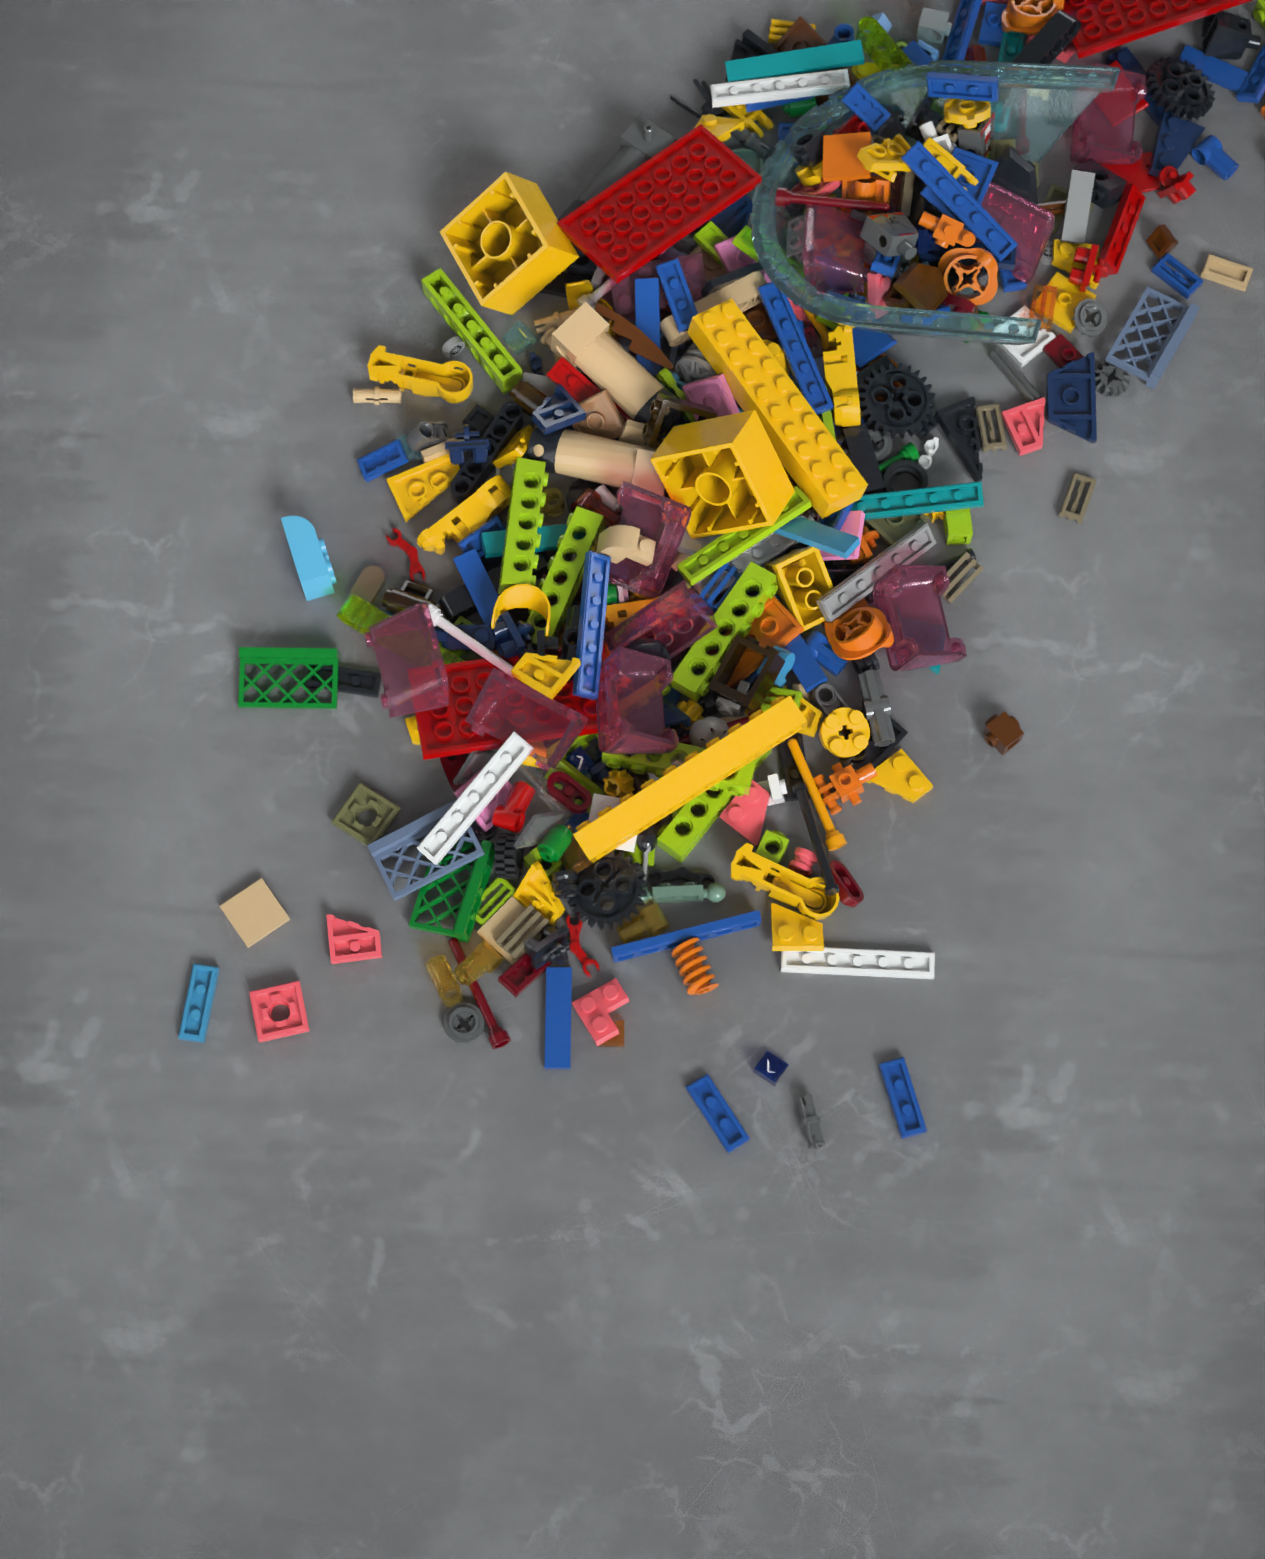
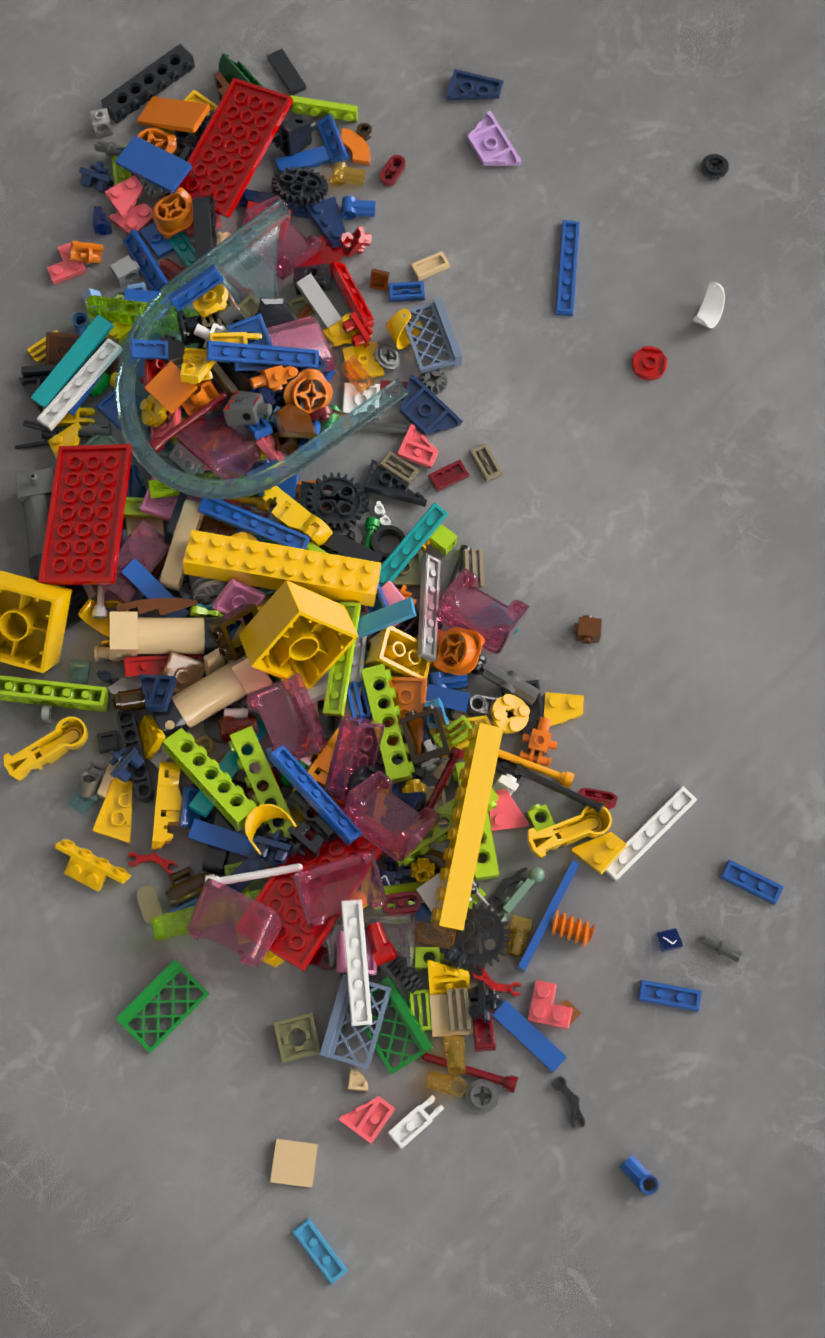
camera: 50 degrees left, 0 degrees up
coral piece [249,981,310,1043] -> none
medium azure brick [281,516,337,601] -> none
black tile [305,665,383,698] -> none
tan pin [353,386,402,405] -> none
blue plate [357,439,409,482] -> none
yellow wing [511,653,581,700] -> none
tan pin [533,307,579,335] -> none
green brick [537,824,573,862] -> none
tan brick [596,525,656,566] -> none
blue tile [655,258,698,333] -> none
light grey helmet [689,717,729,749] -> none
coral wheel [788,847,817,877] -> none
black brick [790,130,825,167] -> none
none -> yellow bracket [54,839,131,892]
none -> clear yellow piece [330,162,366,186]
none -> tan tile [348,1068,368,1092]
none -> yellow piece [386,309,423,349]
none -> white hinge [388,1095,444,1149]
none -> dark red plate [428,460,469,492]
none -> black piece [552,1076,585,1128]
none -> blue piece [620,1154,659,1196]

